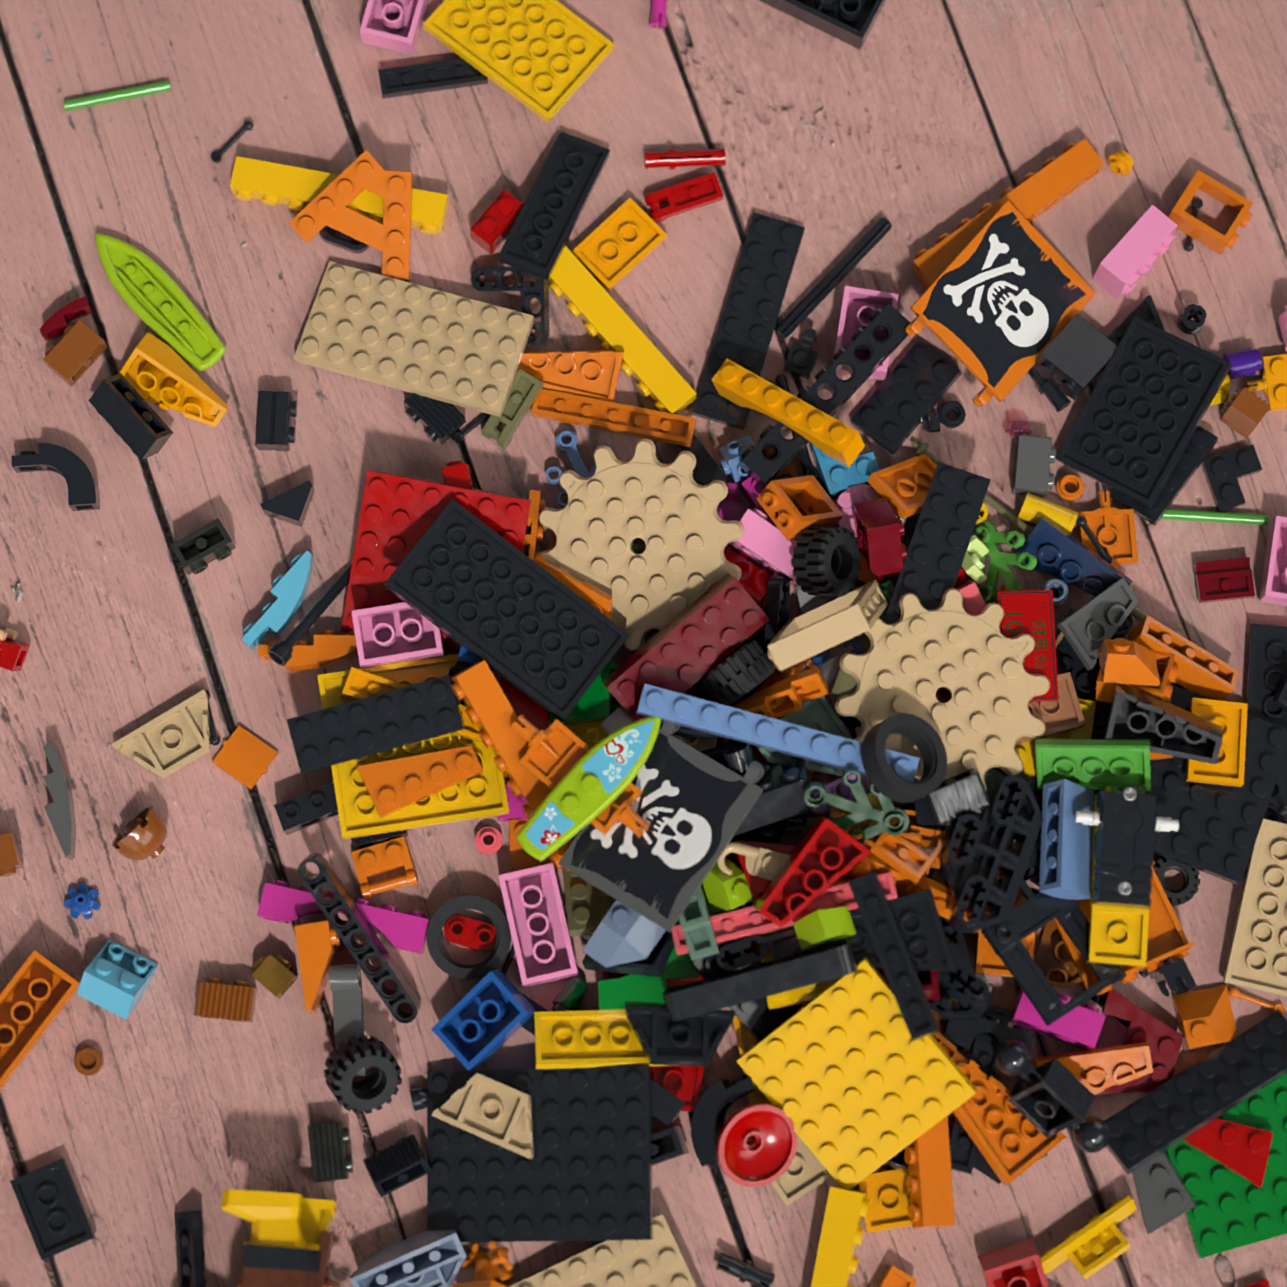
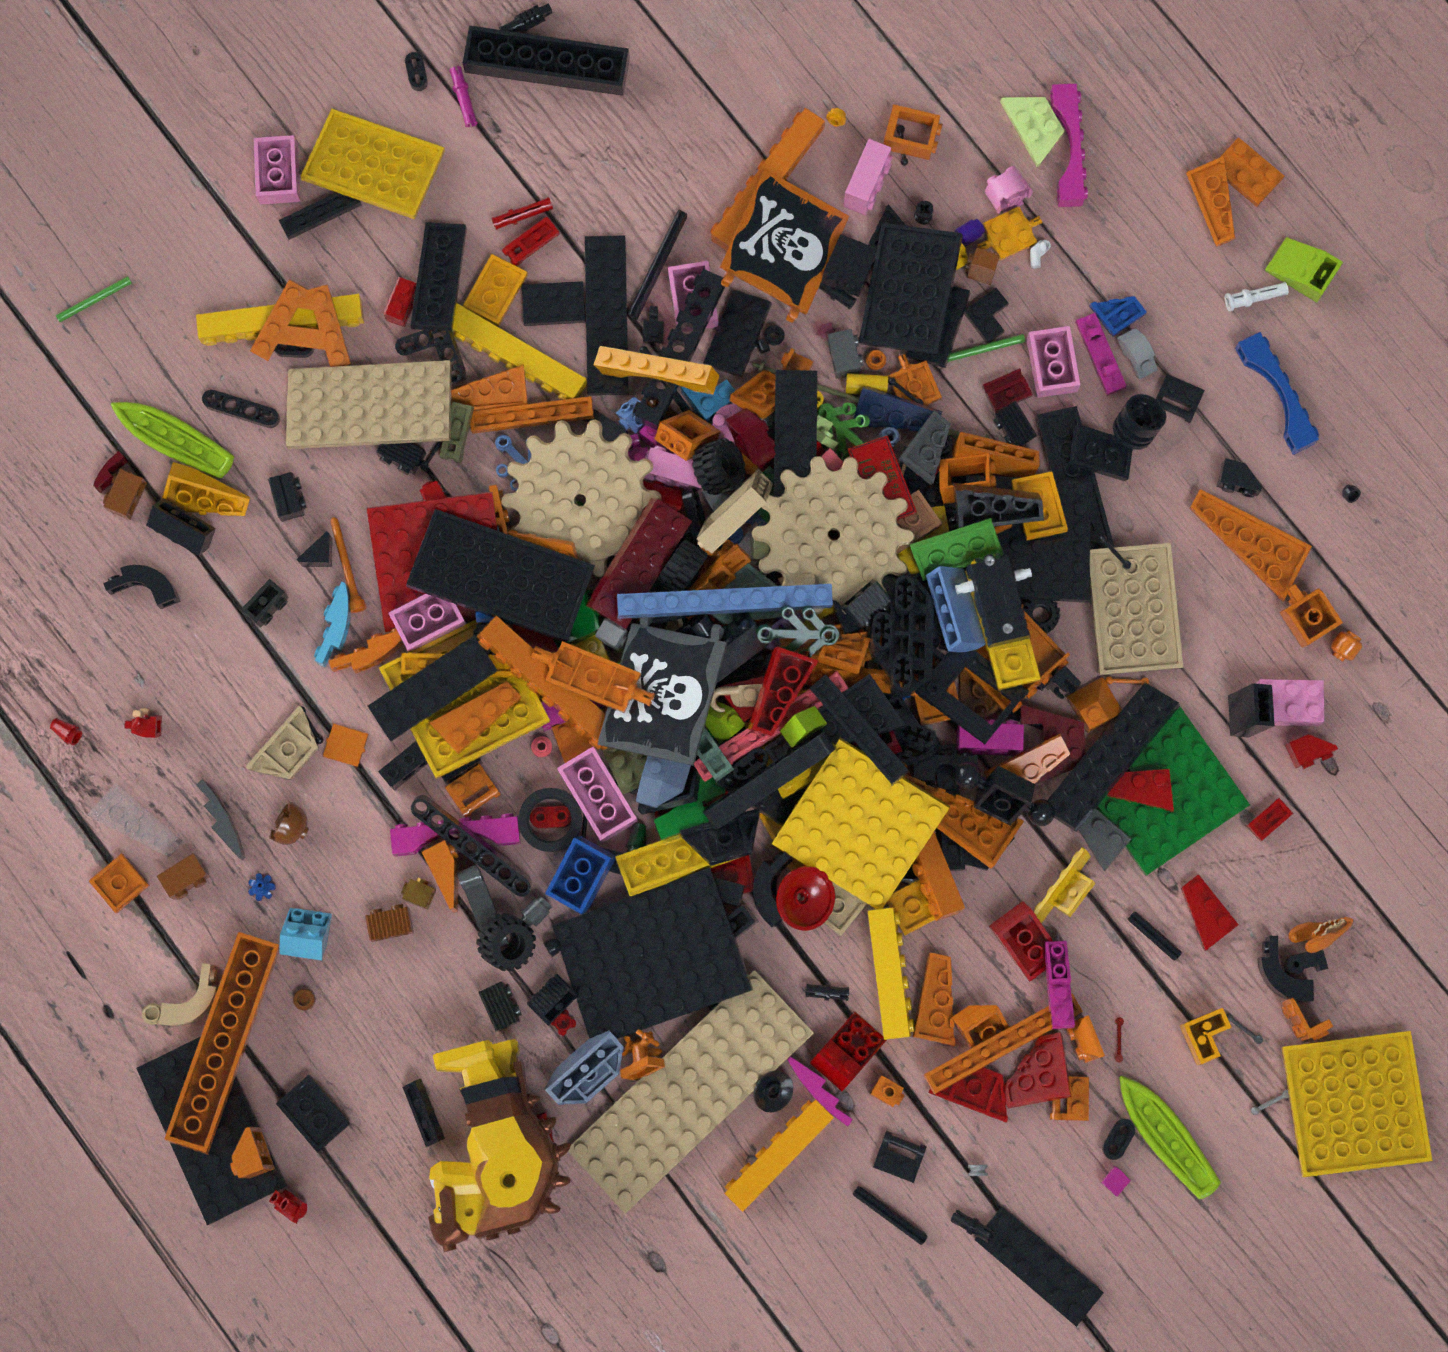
camera: 15 degrees left, 0 degrees up
black hinge [211,120,254,163] -> none
black piece [267,564,352,666] -> none
tan wing [432,1073,534,1159] -> none
piece [516,716,661,861] -> none
black tyre [861,713,947,803] -> none
orange slope [1098,638,1160,686] -> none
none -> black beam [202,390,280,428]
none -> orange piece [330,517,366,613]
none -> dark grey brick [521,896,552,927]
none -> black plate [522,281,585,326]
none -> red plate [551,1010,576,1036]
none -> orange bracket [781,348,813,370]
none -> black brick [992,400,1038,446]

